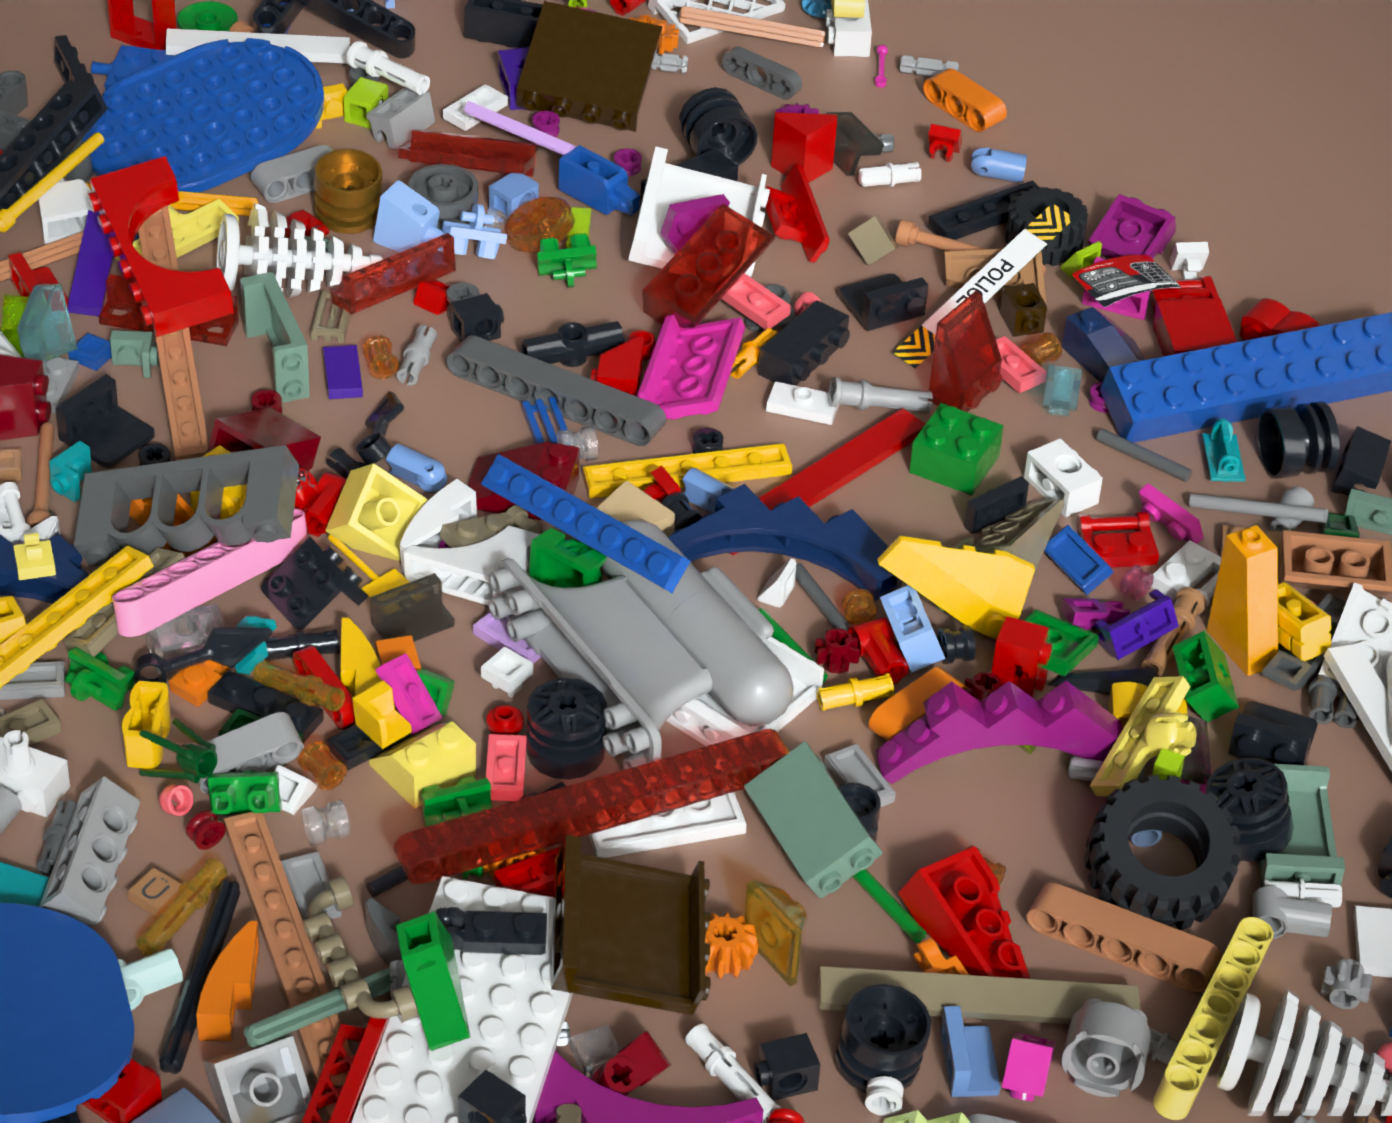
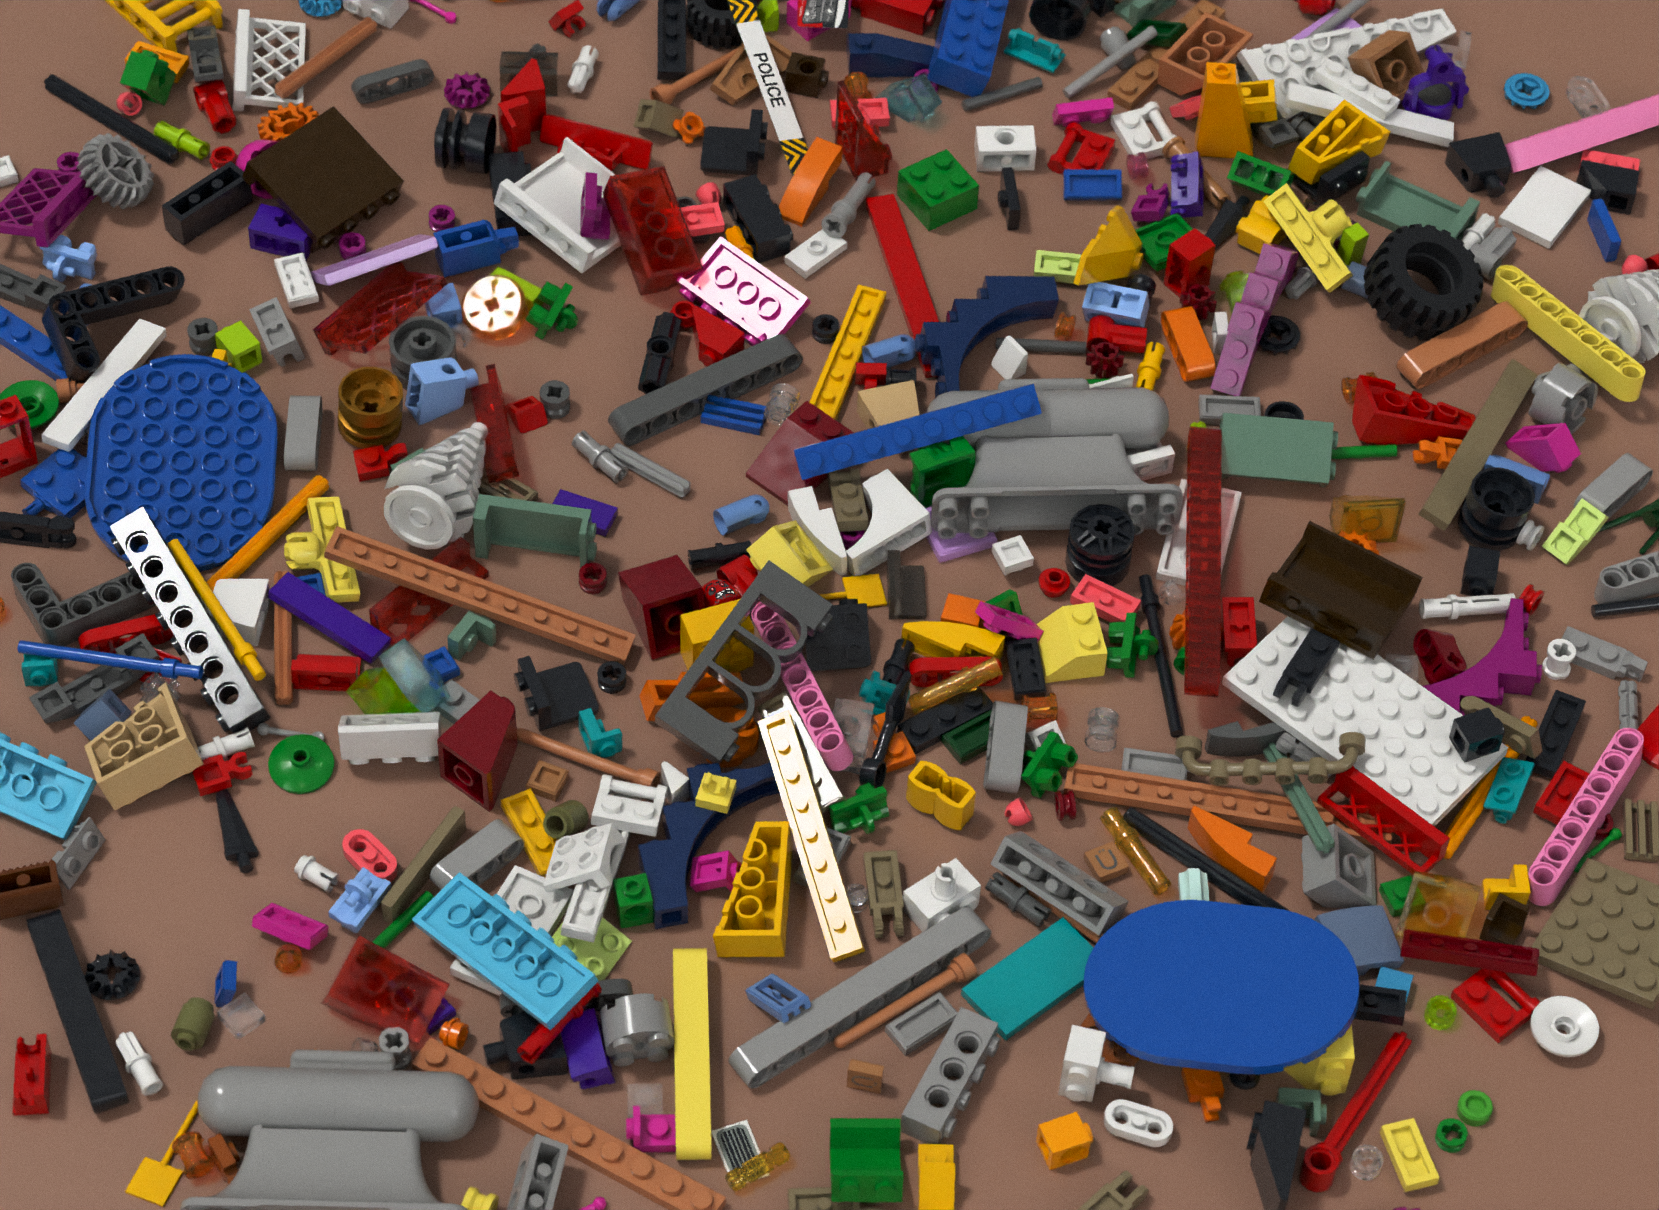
camera: 60 degrees left, 10 degrees up
red arch [87,156,234,337] -> none
dark green plant [139,718,217,783] -> none
white pin [346,41,430,95] -> none
yellow panel [352,680,412,749] -> none
black piece [356,392,404,465] -> none
clear orange bush [363,335,399,380] -> none
green slope [396,911,471,1051] -> none
light blue hips [442,204,507,259] -> none
black brick [451,293,504,342] -> none
dark tan wedge [953,498,1065,573] -> none
black wheel [1205,758,1294,862] -> none
light grey gear [1321,959,1373,1009] -> none
none -> red panel [498,95,531,153]
none -> light grey axle [610,443,691,498]
none -> orange plate [673,112,705,144]
none -> orange slope [779,137,843,227]
none -> black gear [1258,315,1300,356]
none -> yellow wedge [1288,99,1391,185]

